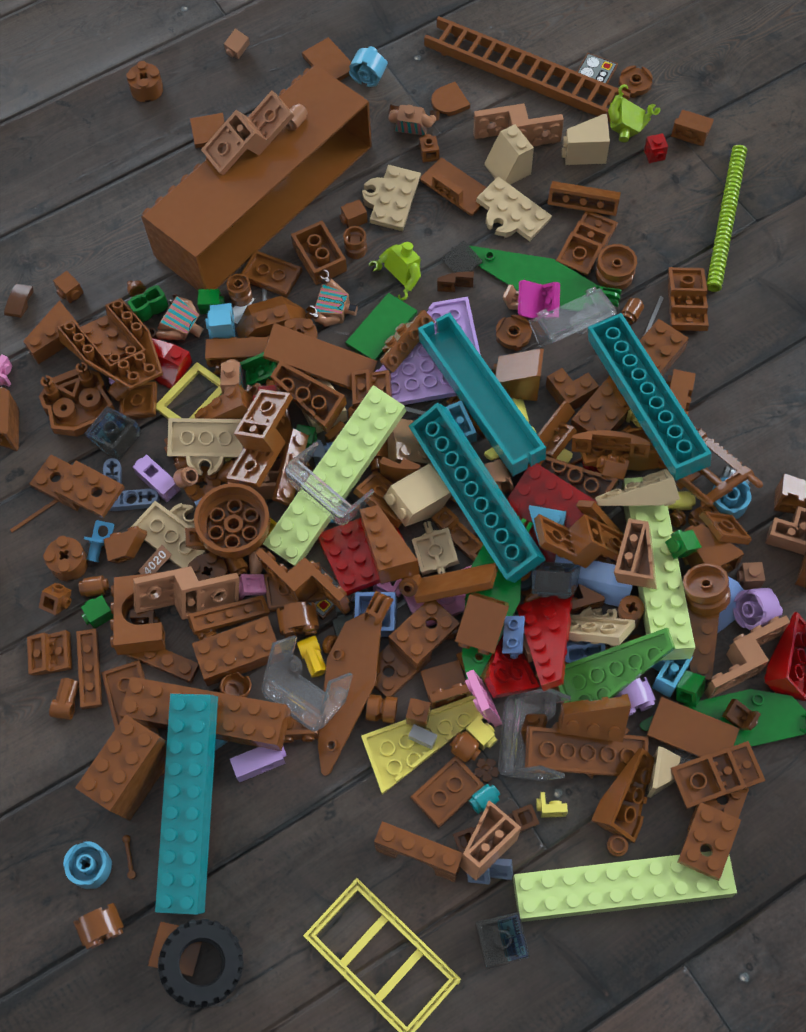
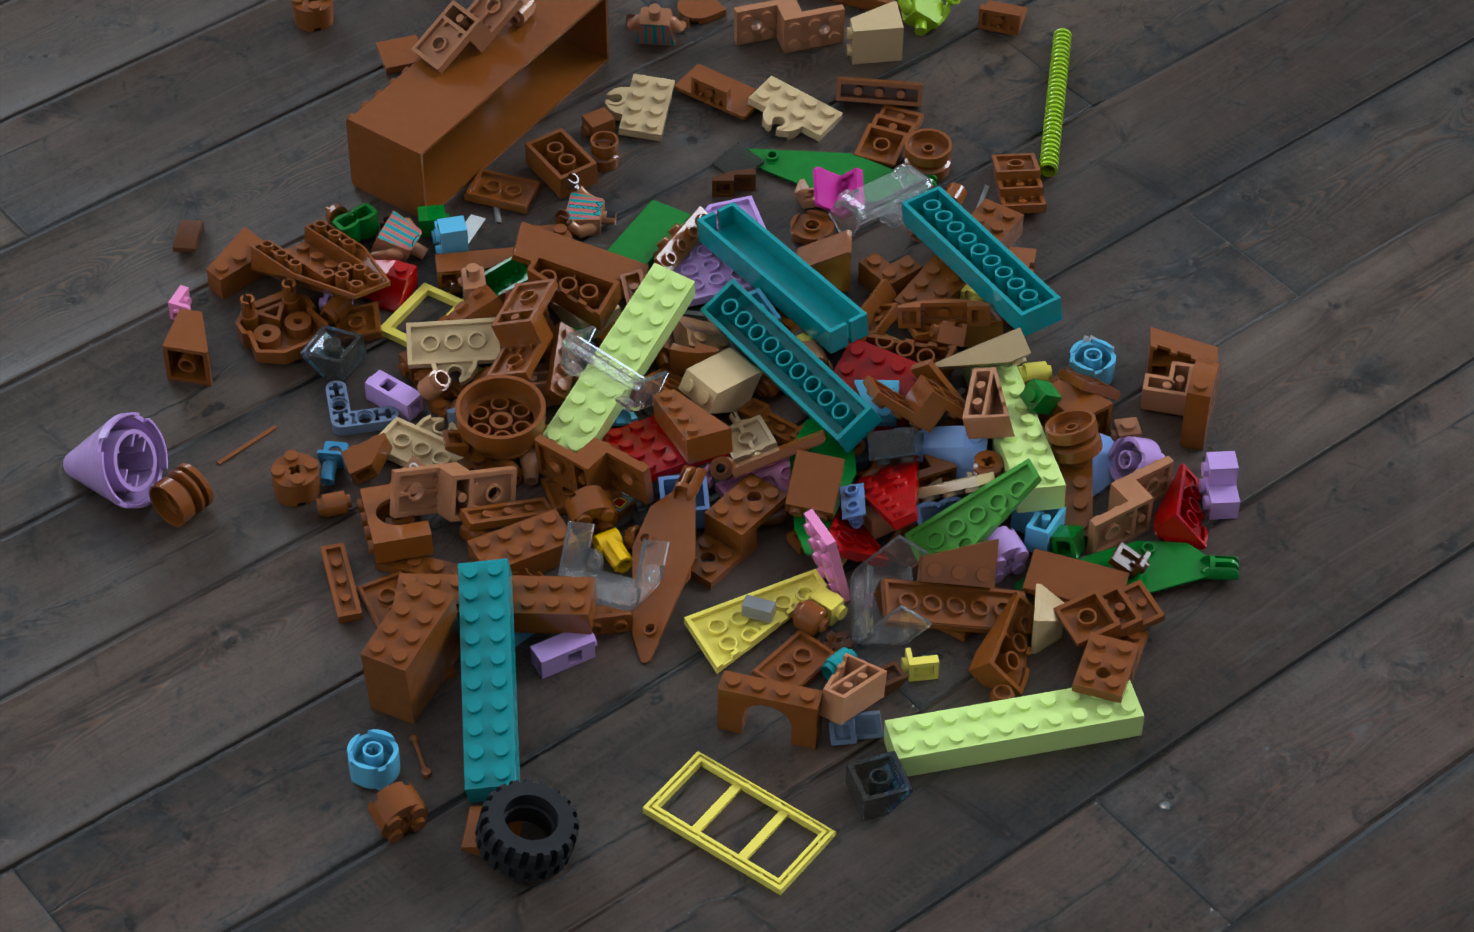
camera: 10 degrees left, 20 degrees down
dark orange slope [27,630,72,675] -> none
dark orange bracket [29,455,125,519] -> none
dark orange brick [39,583,72,615] -> none
dark orange piece [49,678,79,720] -> none
dark orange brick [53,271,84,303] -> none
green brick [81,595,114,629] -> none
dark orange wheel [226,274,253,307] -> none
dark orange wedge [236,296,306,338] -> none
bright pink bracket [239,574,266,600] -> none
dark orange wheel [366,694,398,724] -> none
lime torso [369,242,421,301] -> none
dark orange brick [406,698,431,729] -> none
dark orange brick [419,134,439,163] -> none
dark orange bracket [421,660,471,709] -> none
tan slope [484,124,534,185] -> none
red brick [644,133,668,163] -> none
dark orange piece [658,427,763,509] -> none

